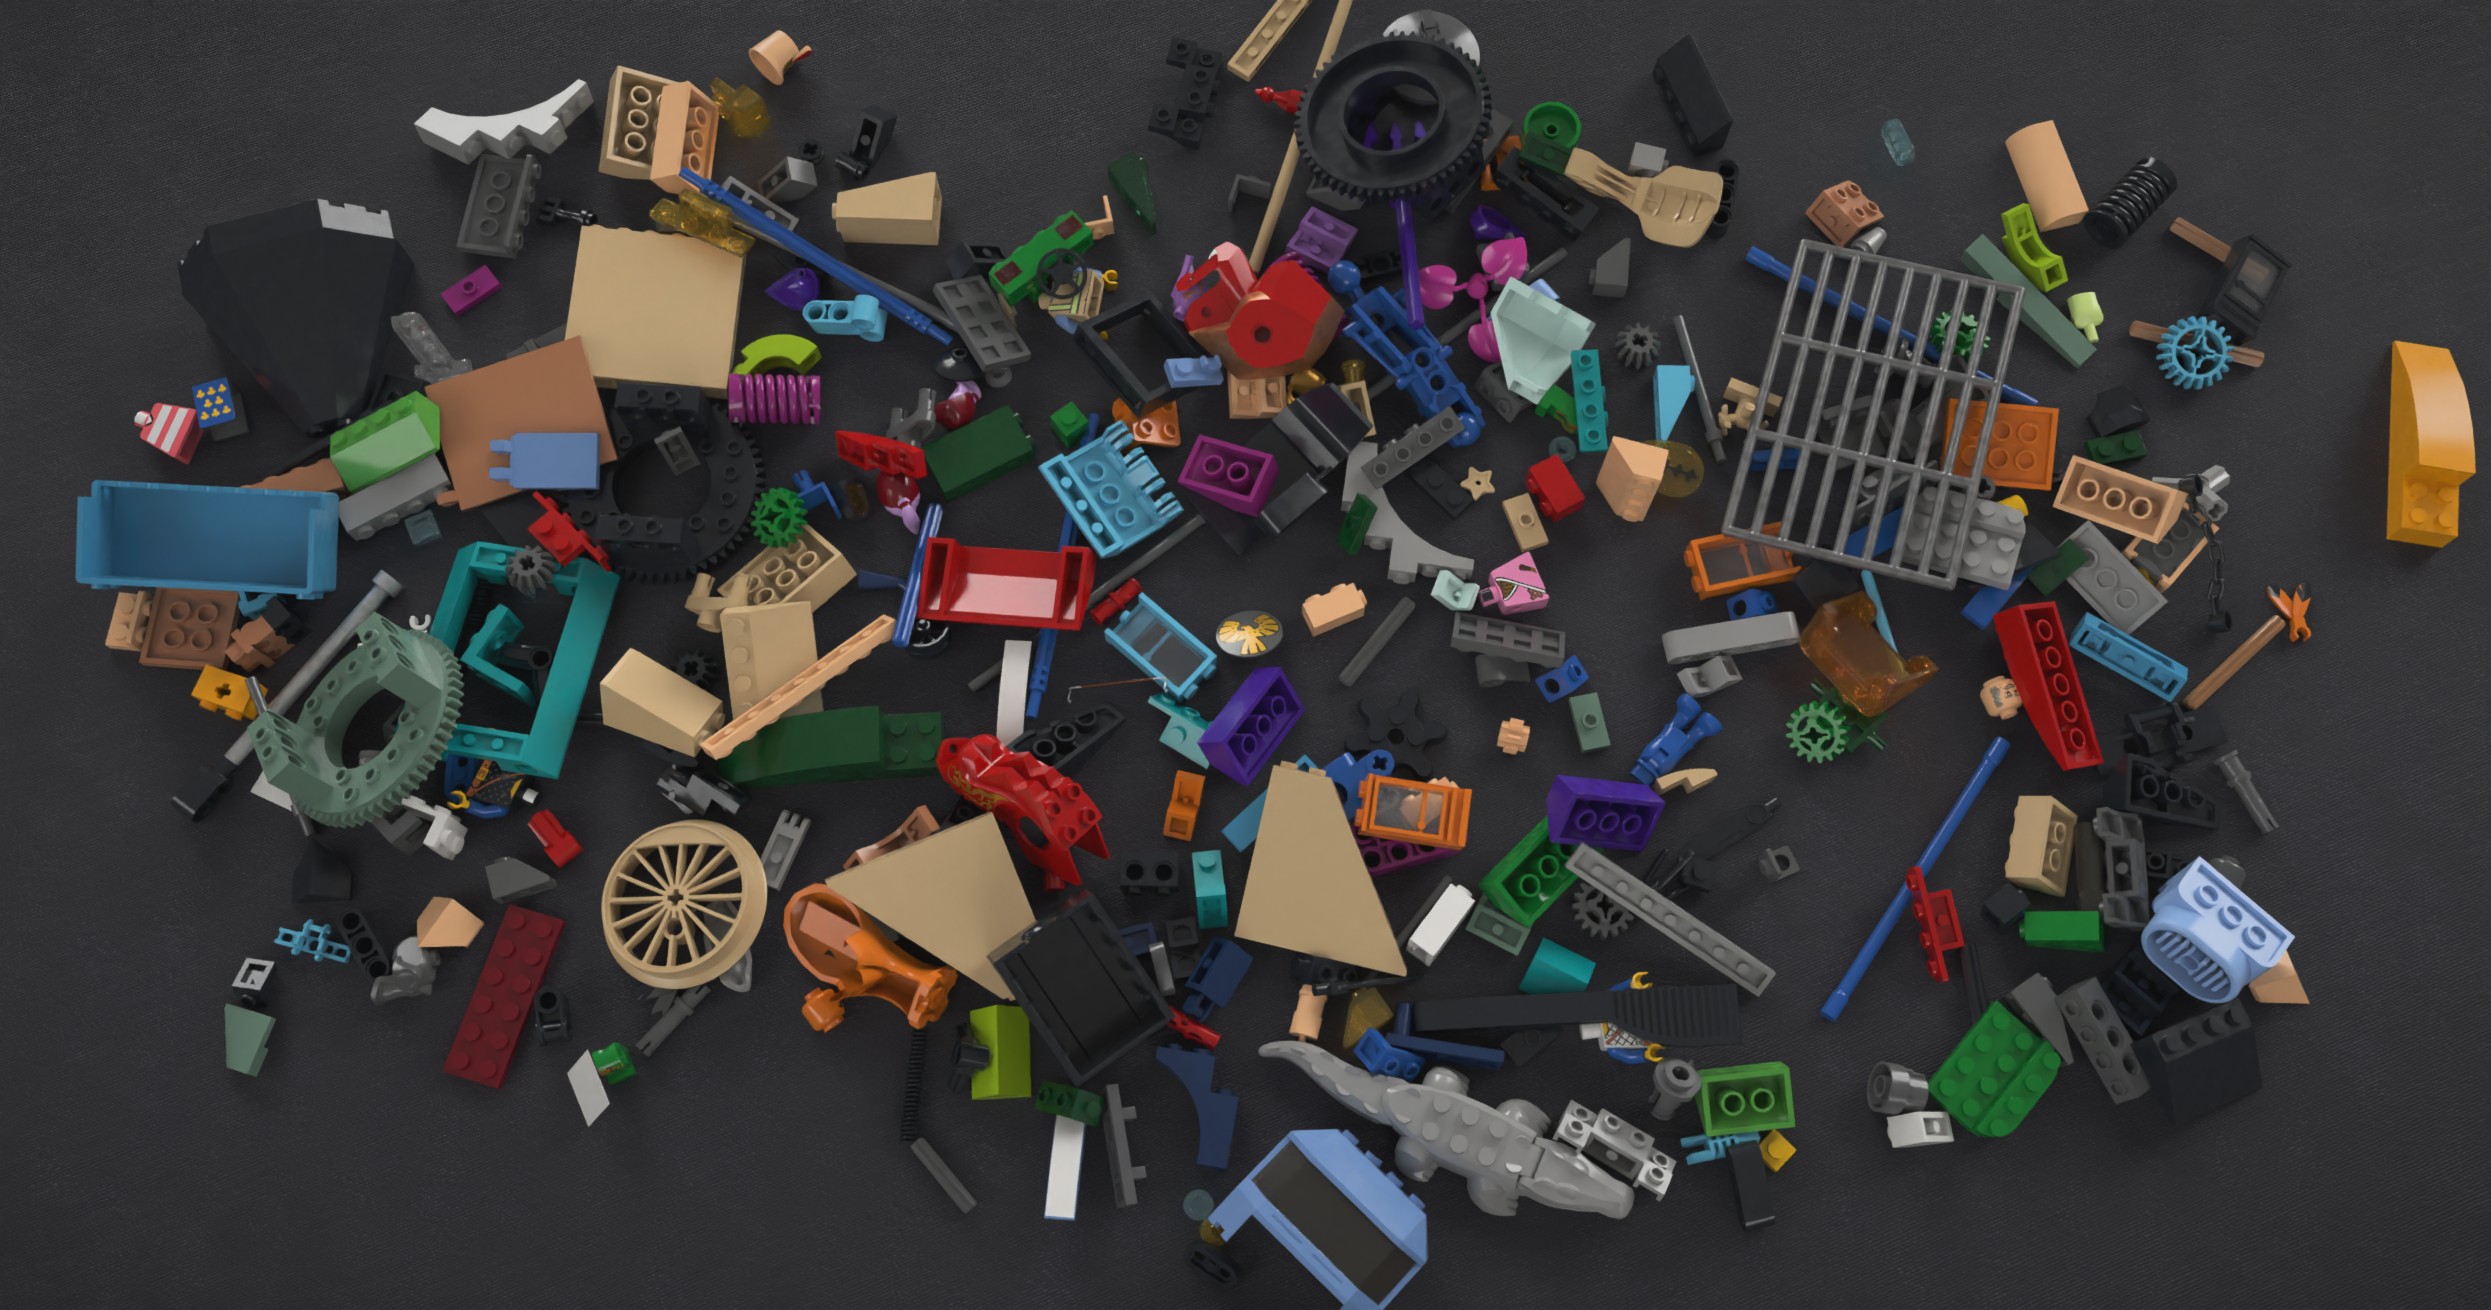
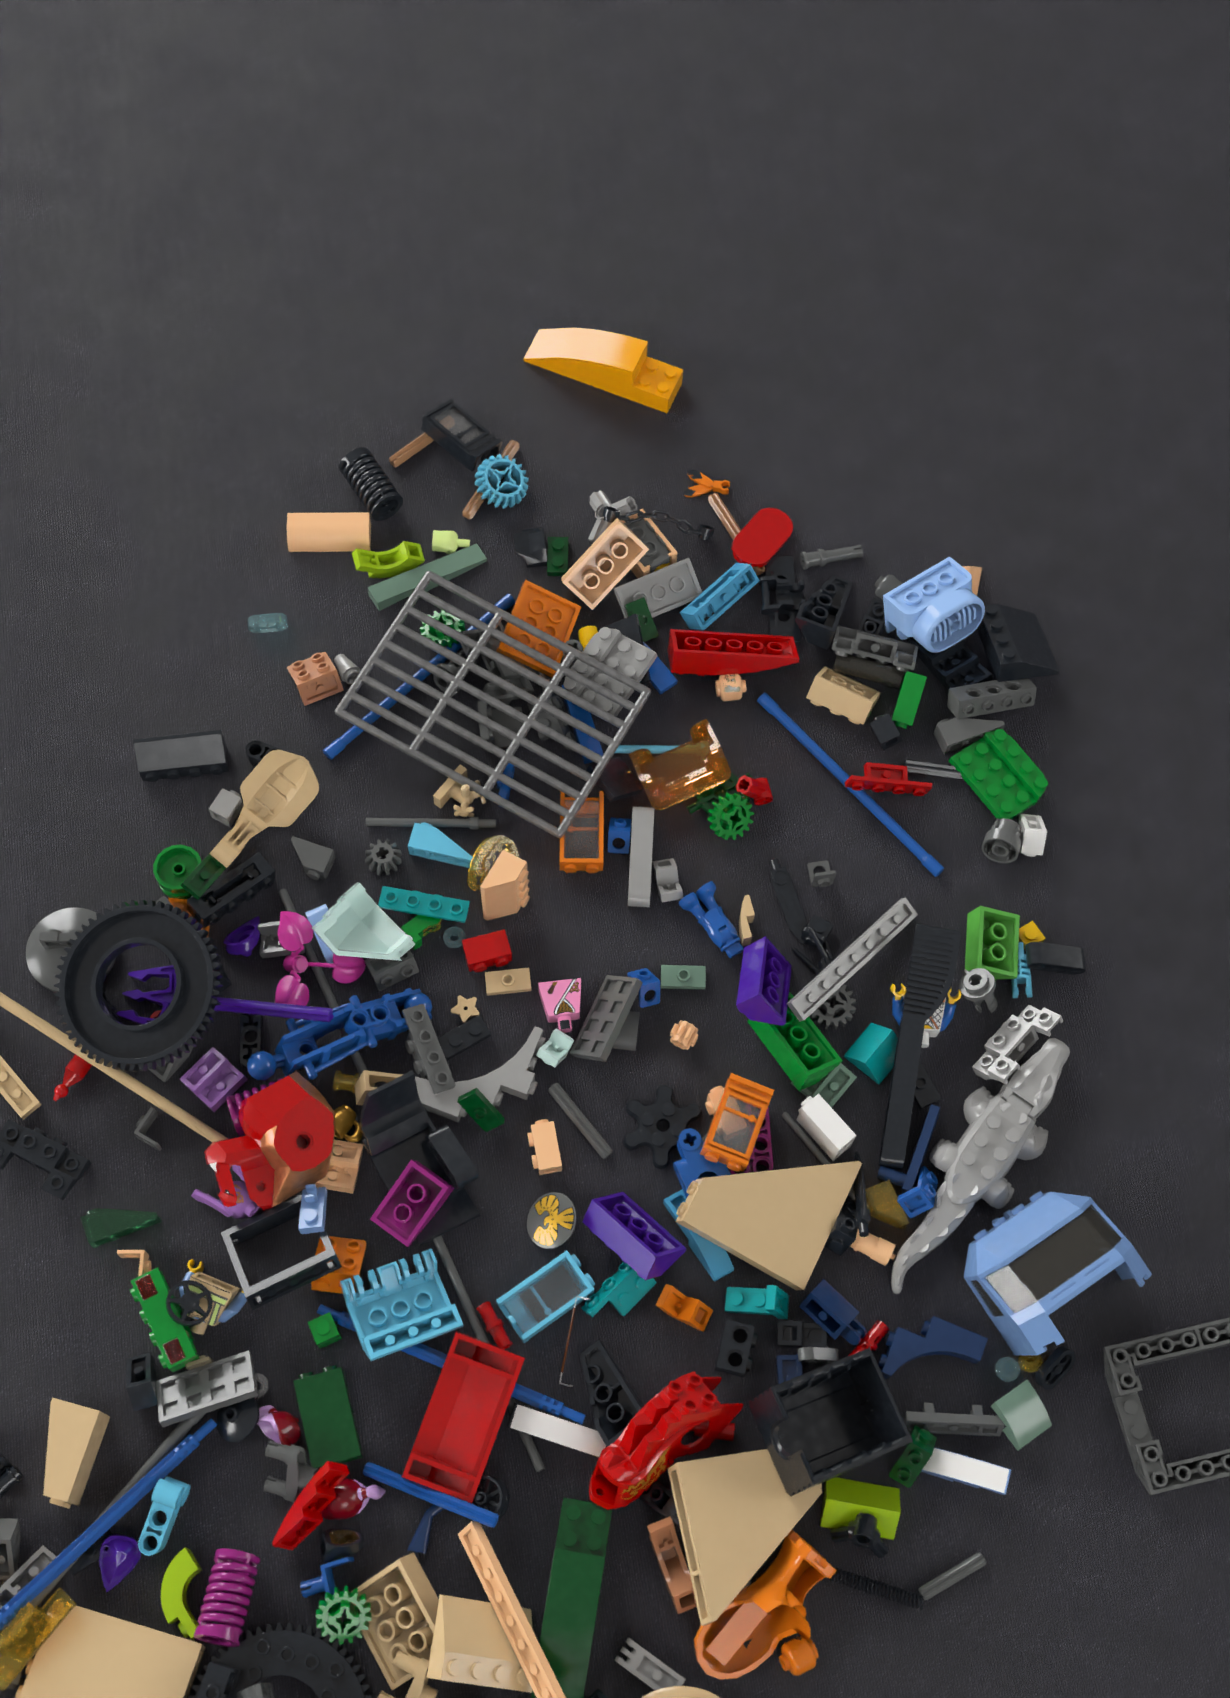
camera: 80 degrees left, 5 degrees down
none -> red tile [731,508,793,568]
none -> red piece [736,775,773,805]
none -> sand green slope [991,1380,1052,1451]

